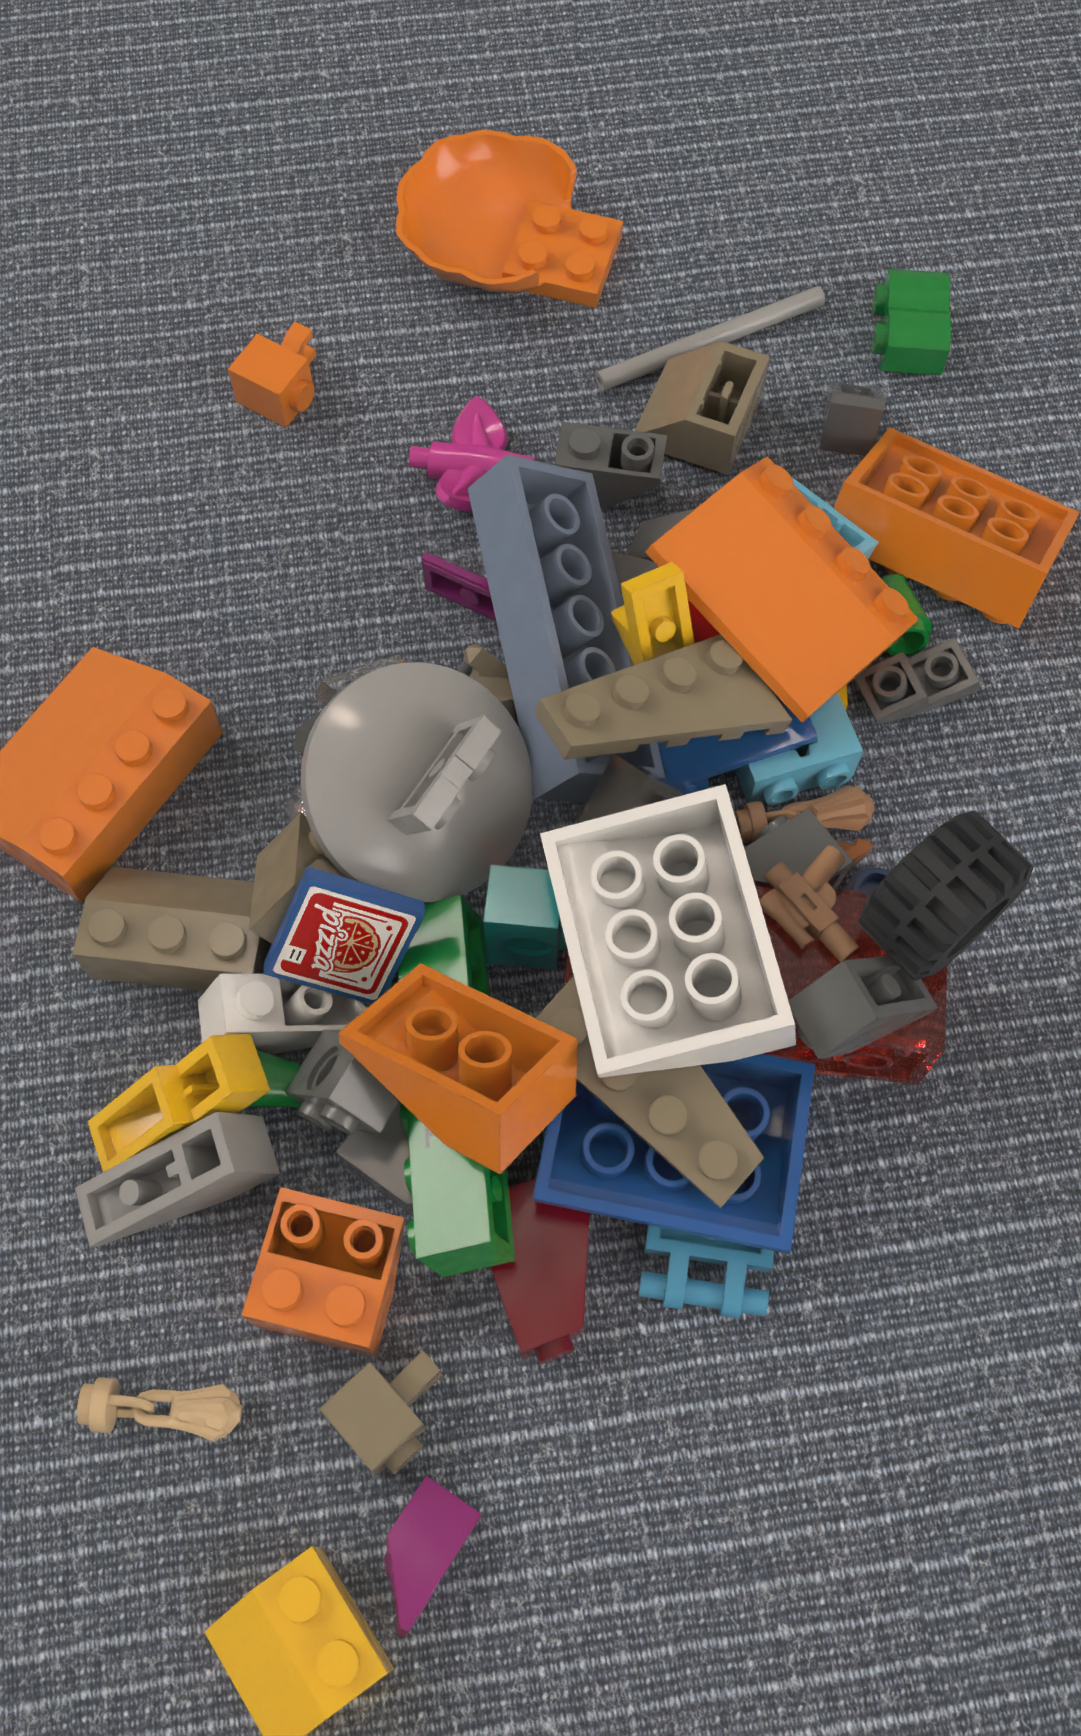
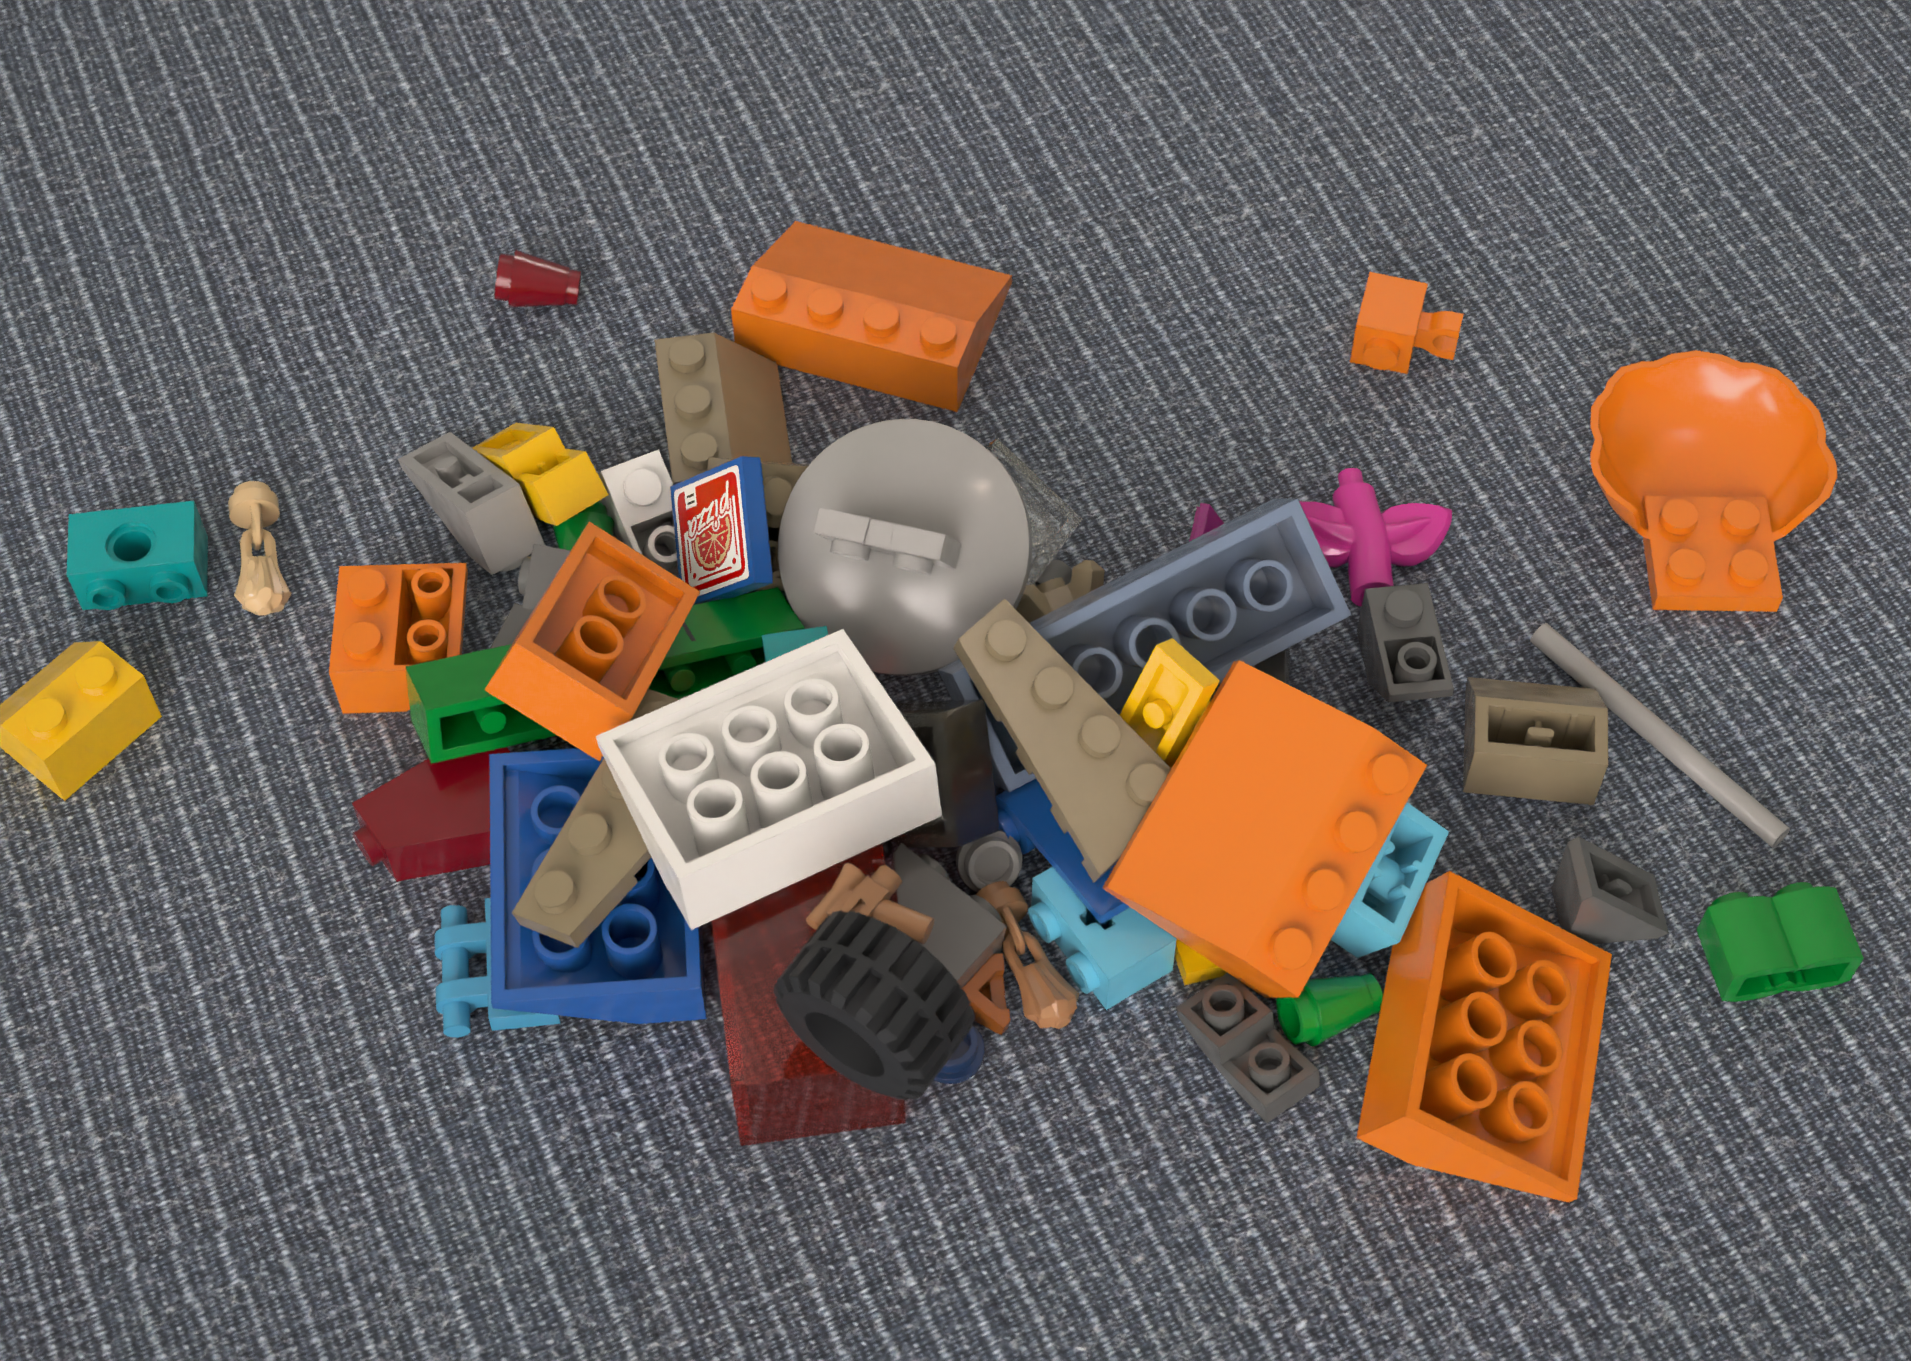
camera: 75 degrees right, 10 degrees down
dark tan brick [319,1351,443,1475] -> none
magenta slope [383,1475,482,1639] -> none
dark grey slope [788,955,938,1059] -> none
none -> teal brick [66,501,208,610]

